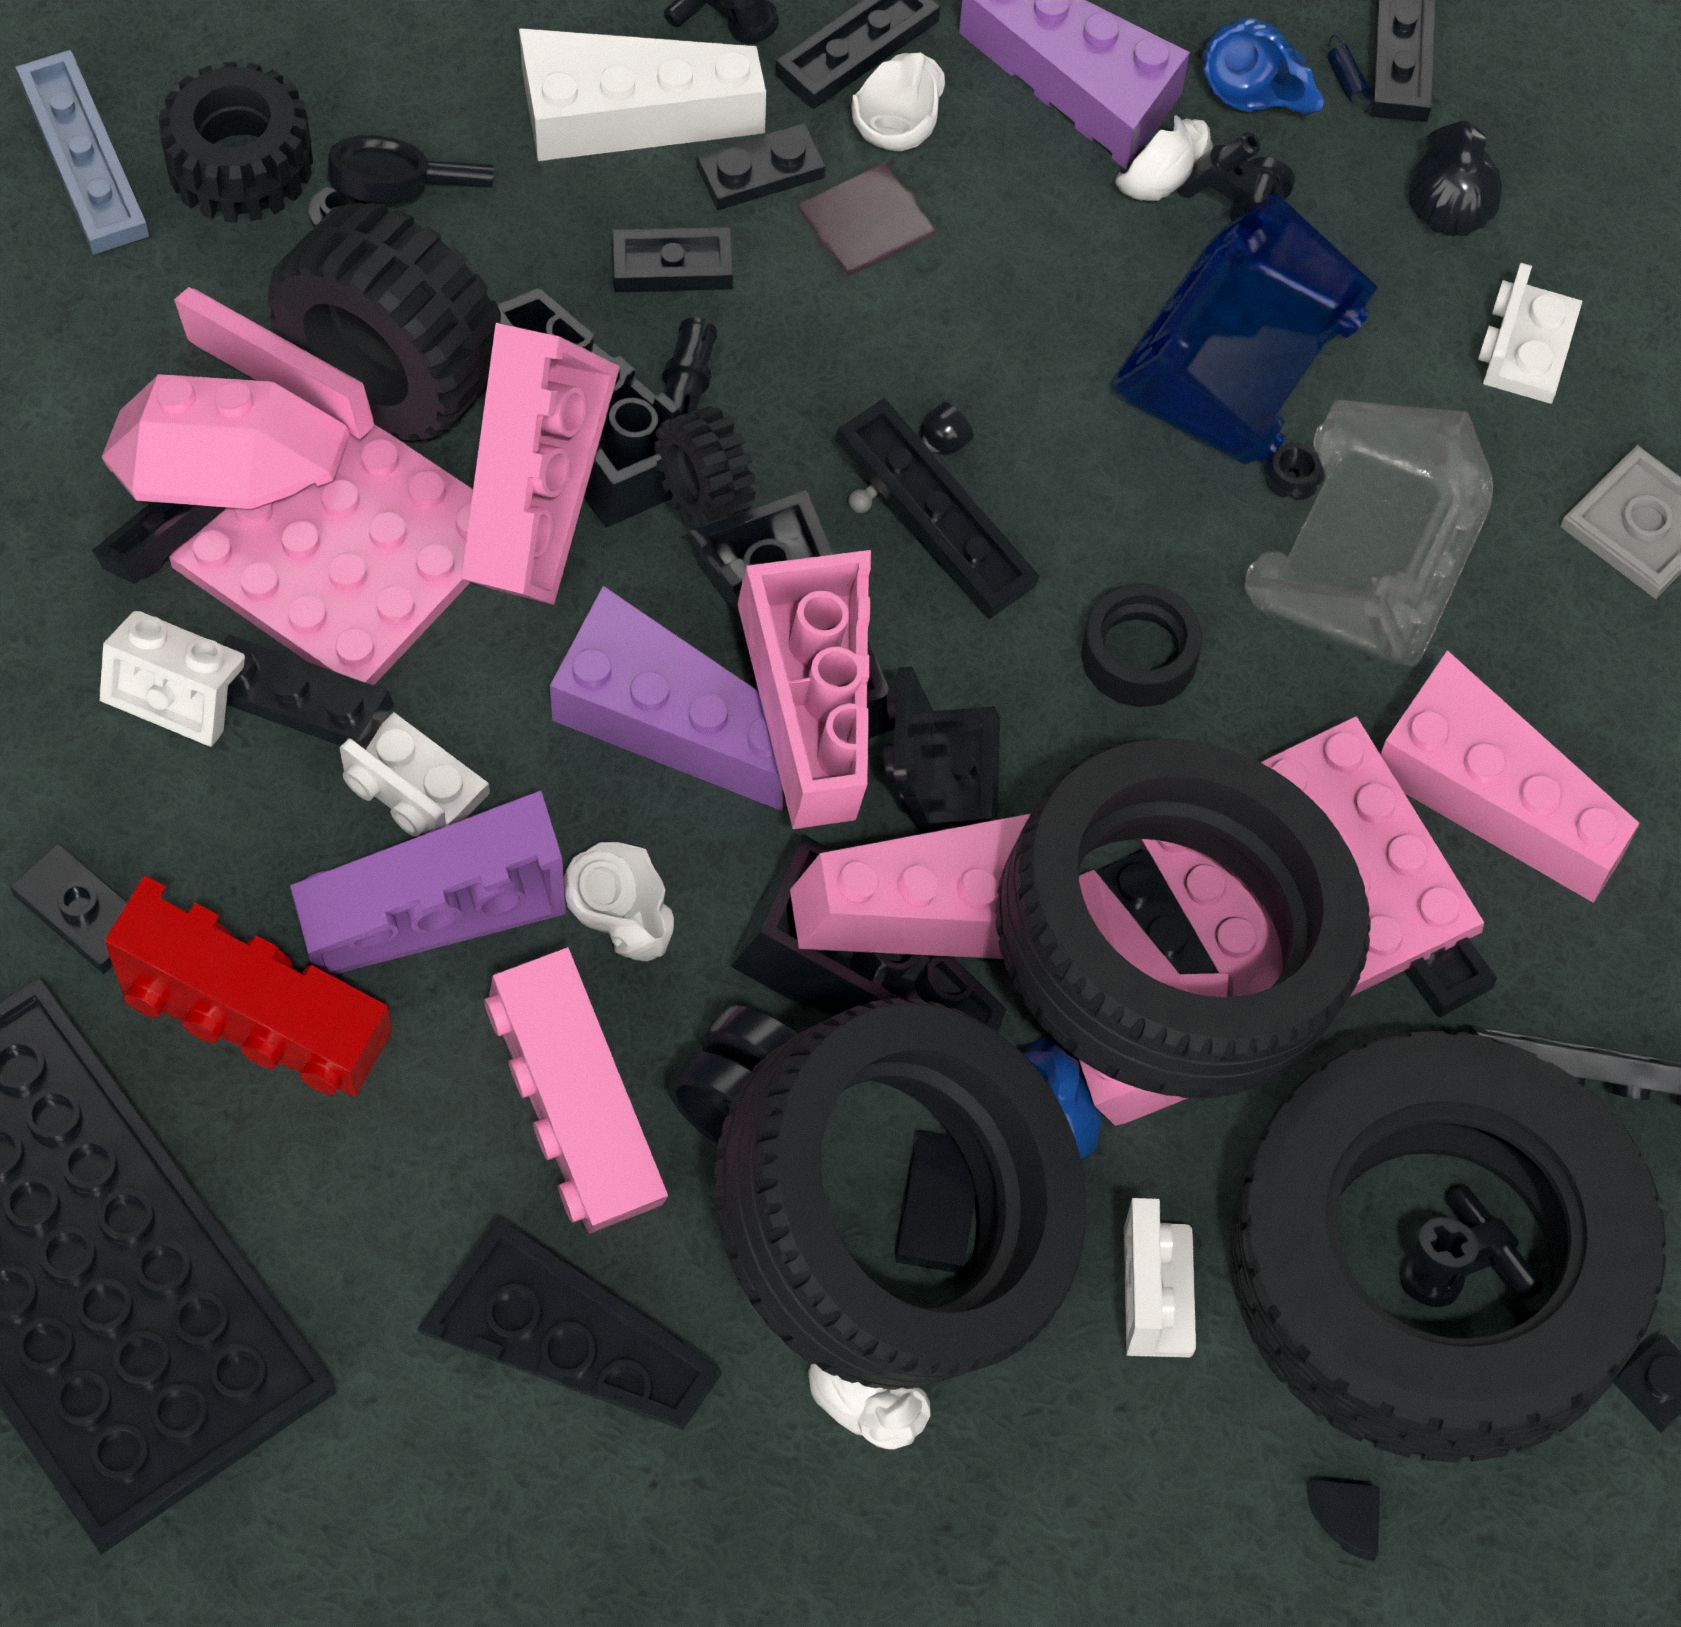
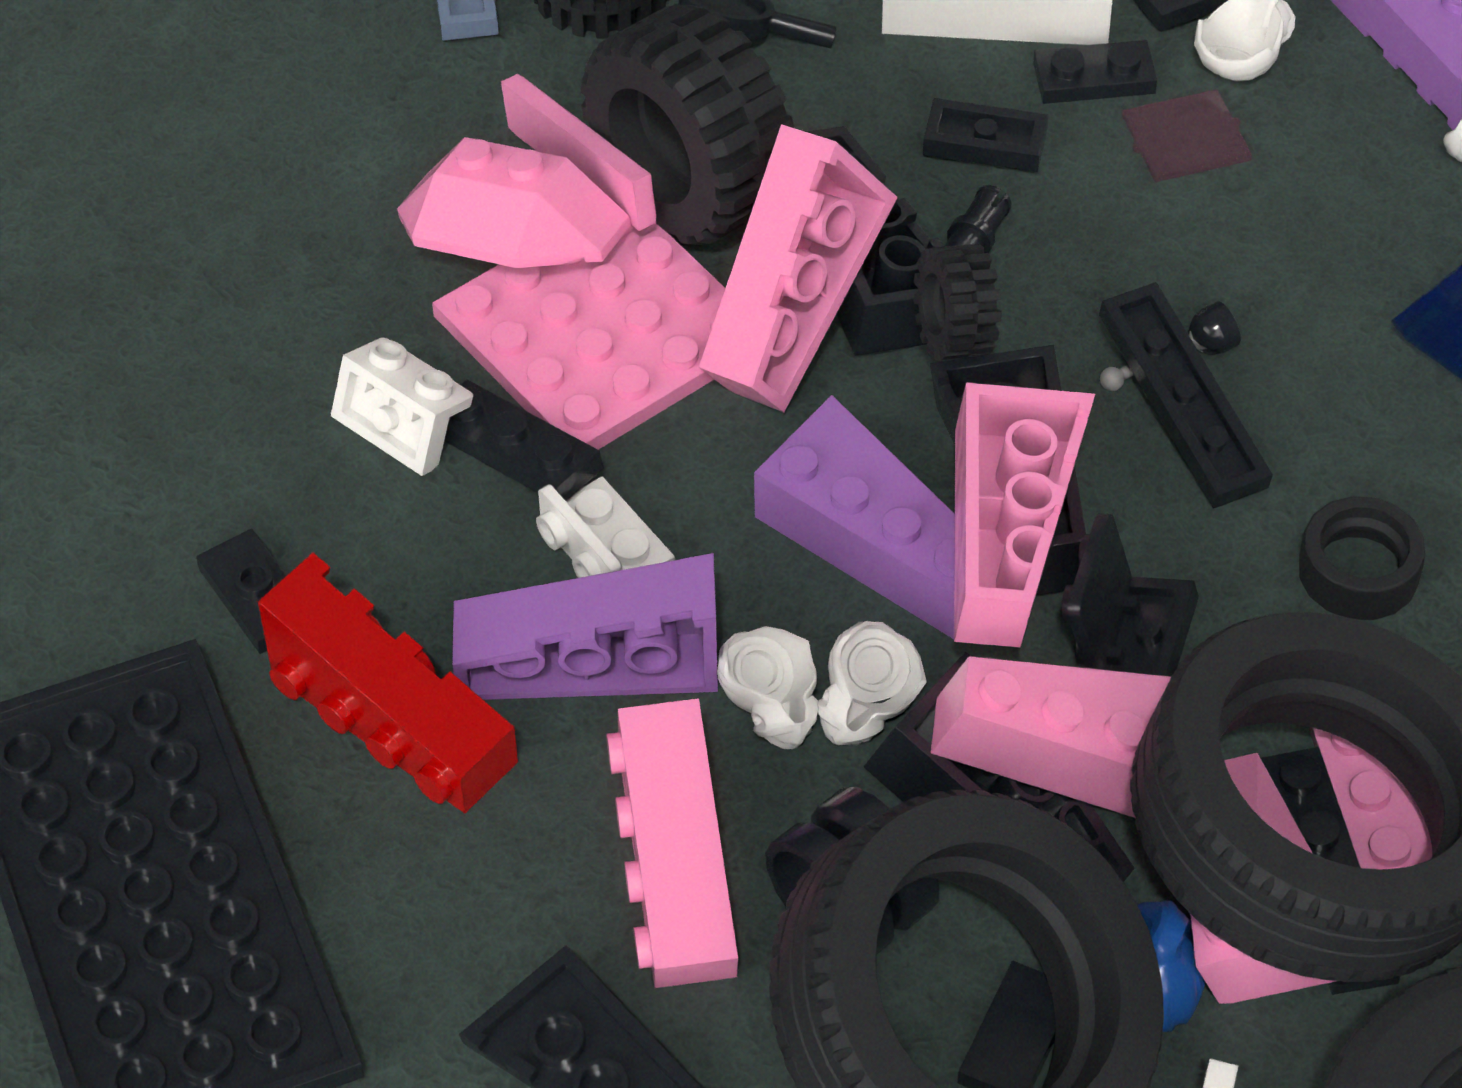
camera: 20 degrees right, 10 degrees down
black plate [92,502,226,584] -> none
none -> white hair [817,621,927,746]

